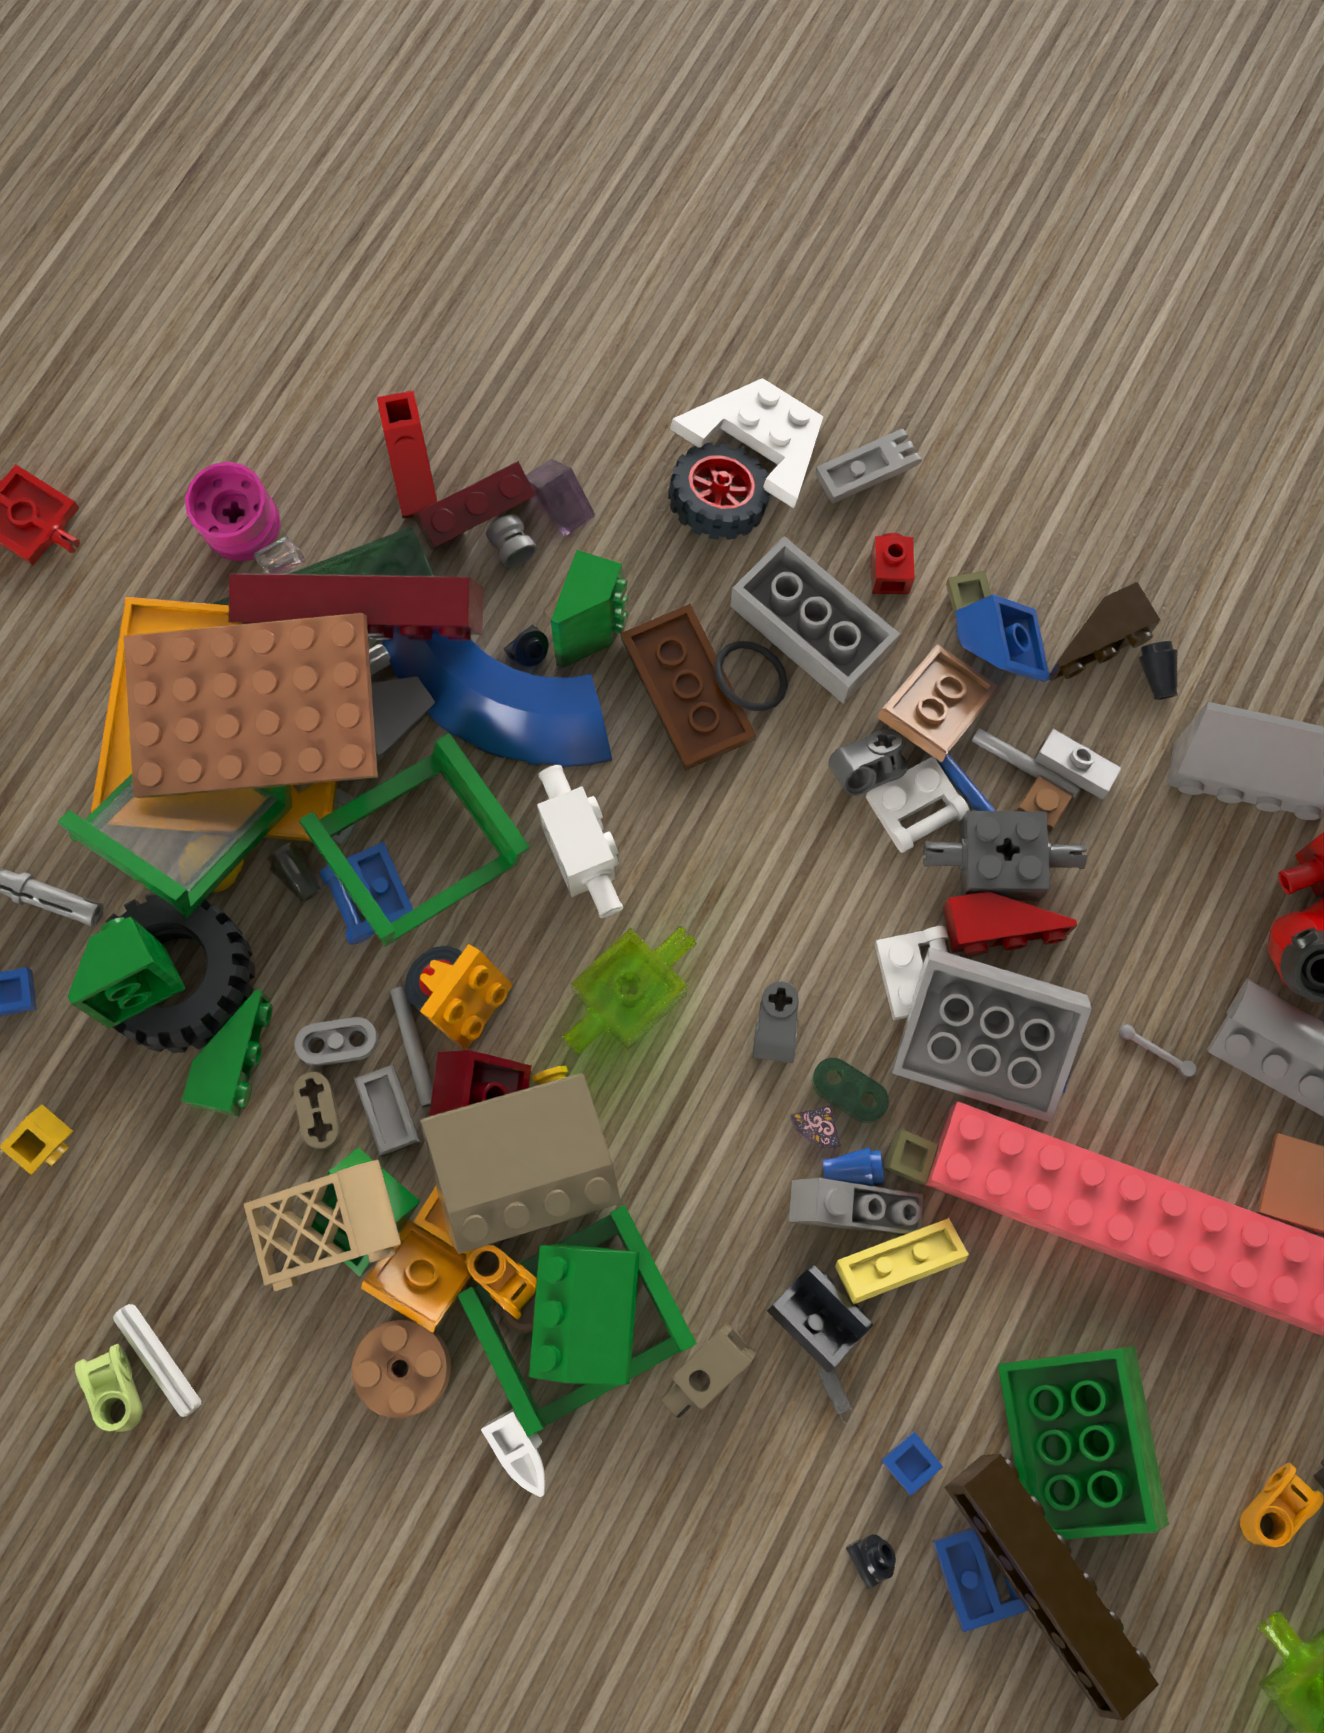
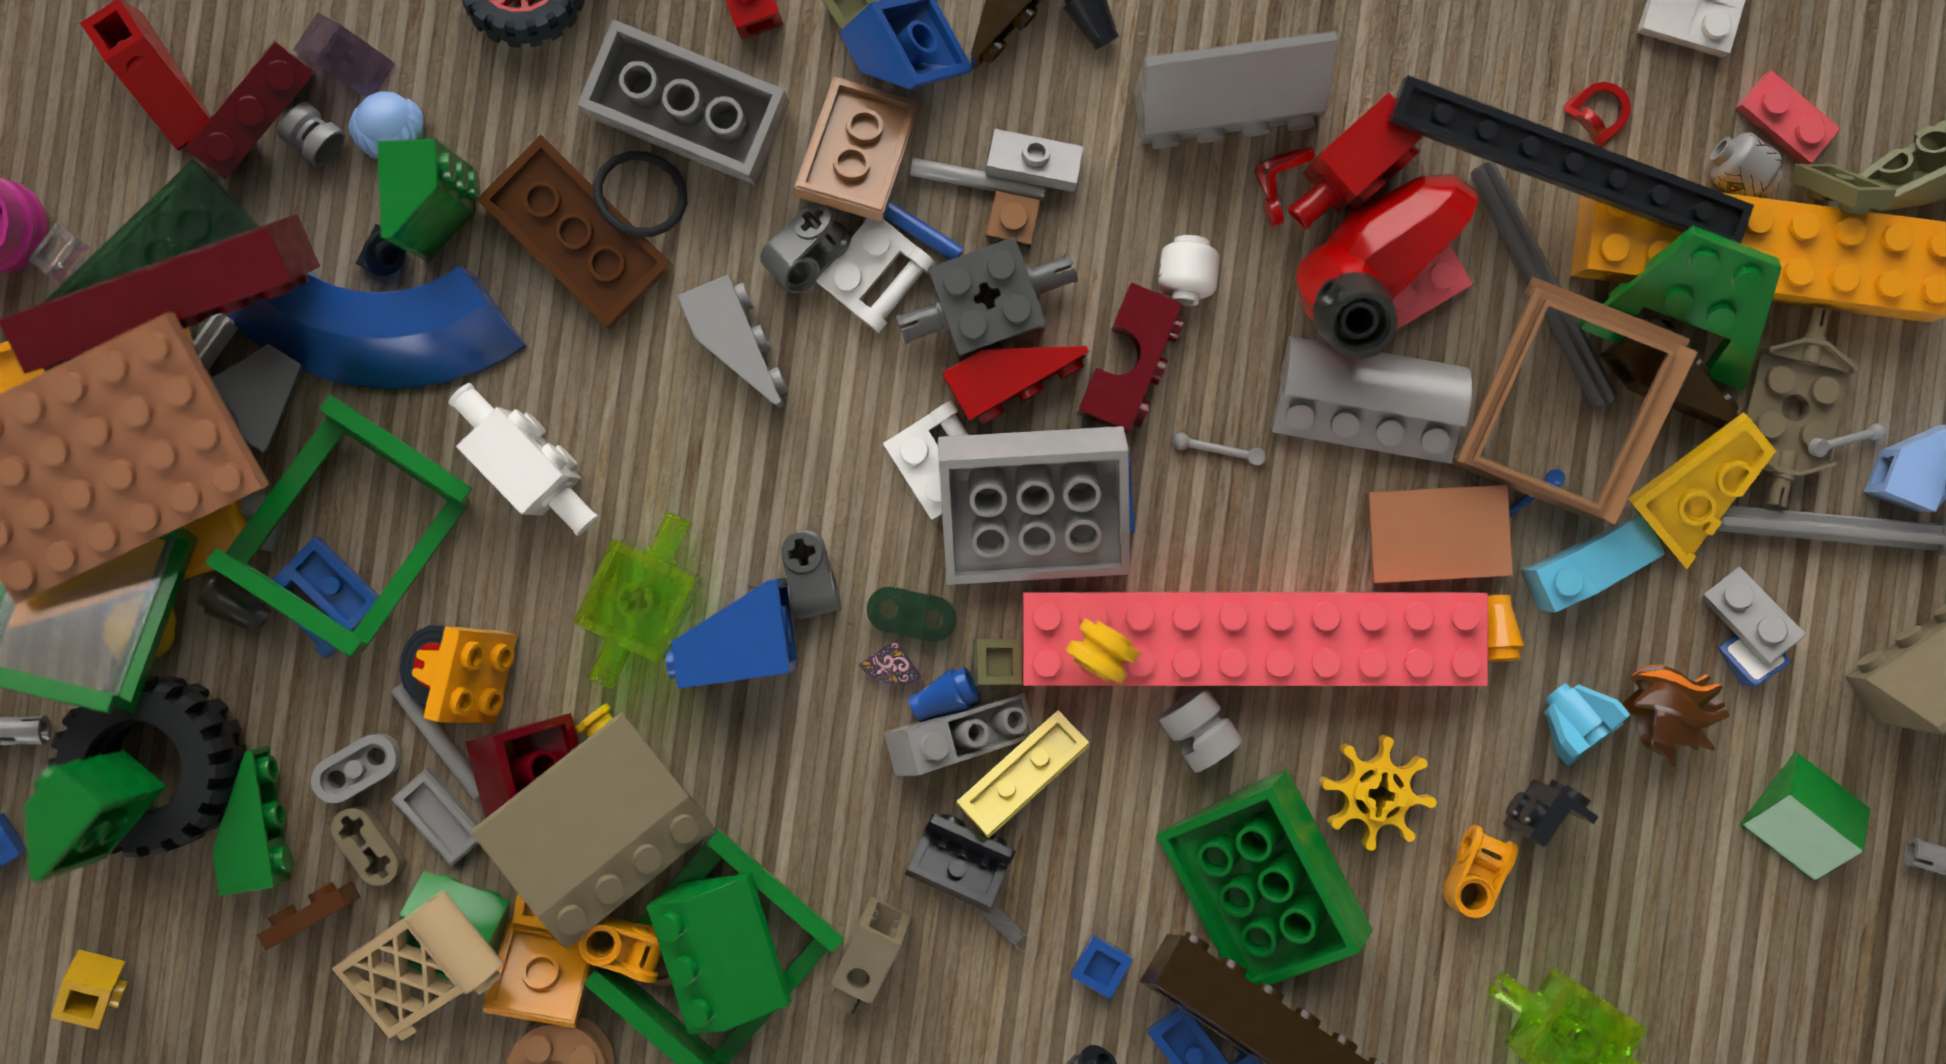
camera: 20 degrees left, 15 degrees up
none -> reddish brown plate [257,882,360,951]
none -> light blue hair [348,91,424,159]
none -> blue slope [666,578,798,689]
none -> light grey slope [677,275,789,408]
none -> yellow wheel [1065,618,1141,685]
none -> dark red arch [1077,282,1185,434]
none -> white head [1158,235,1220,306]
none -> light grey wheel [1158,686,1243,773]
none -> red piece [1254,147,1316,227]
none -> yellow gear [1319,735,1437,851]

